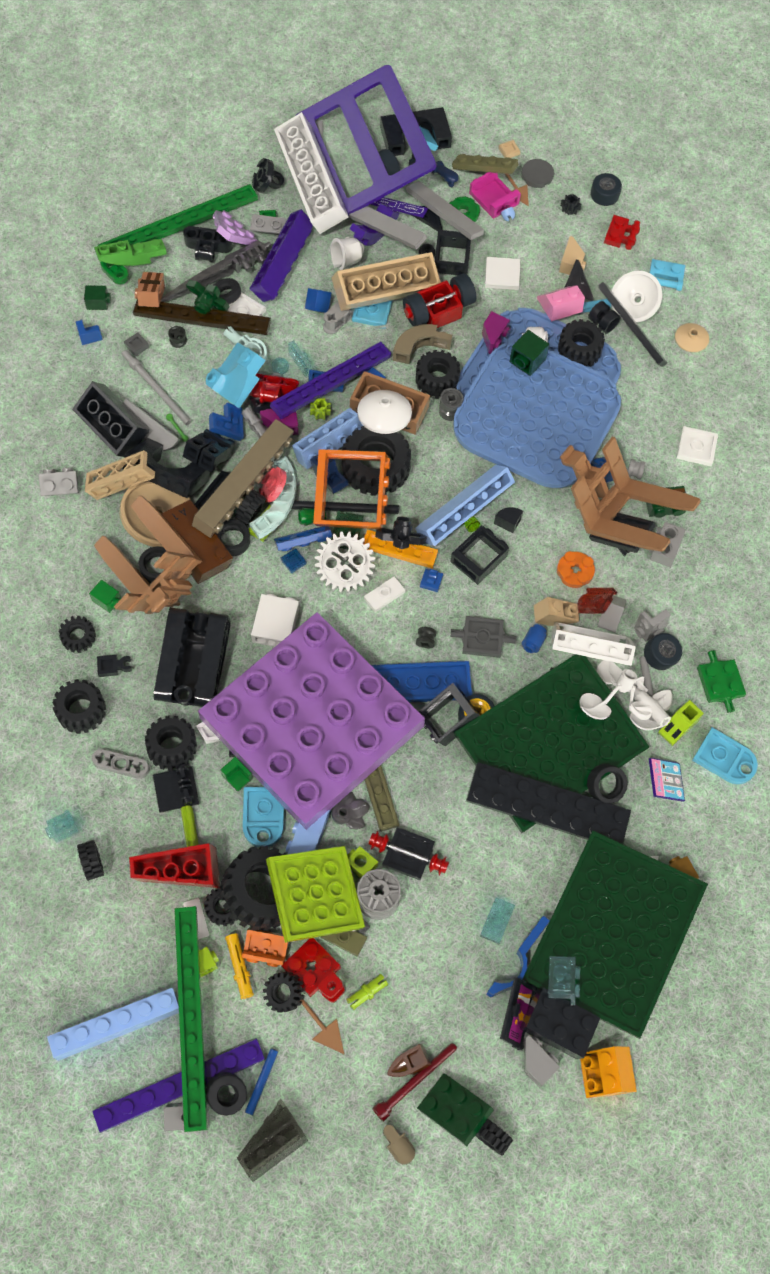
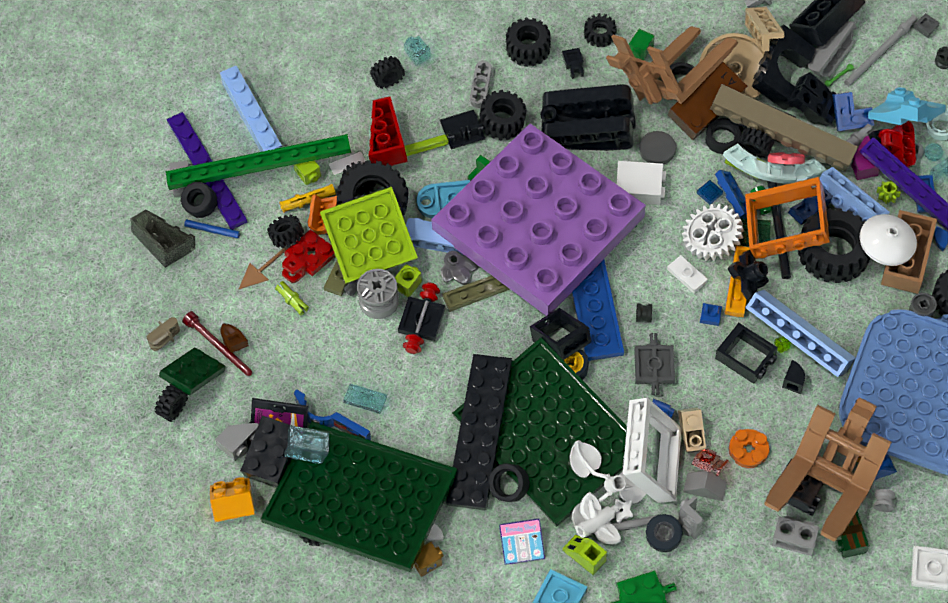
camera: 90 degrees right, 5 degrees down
none -> dark grey tile [639,131,676,164]

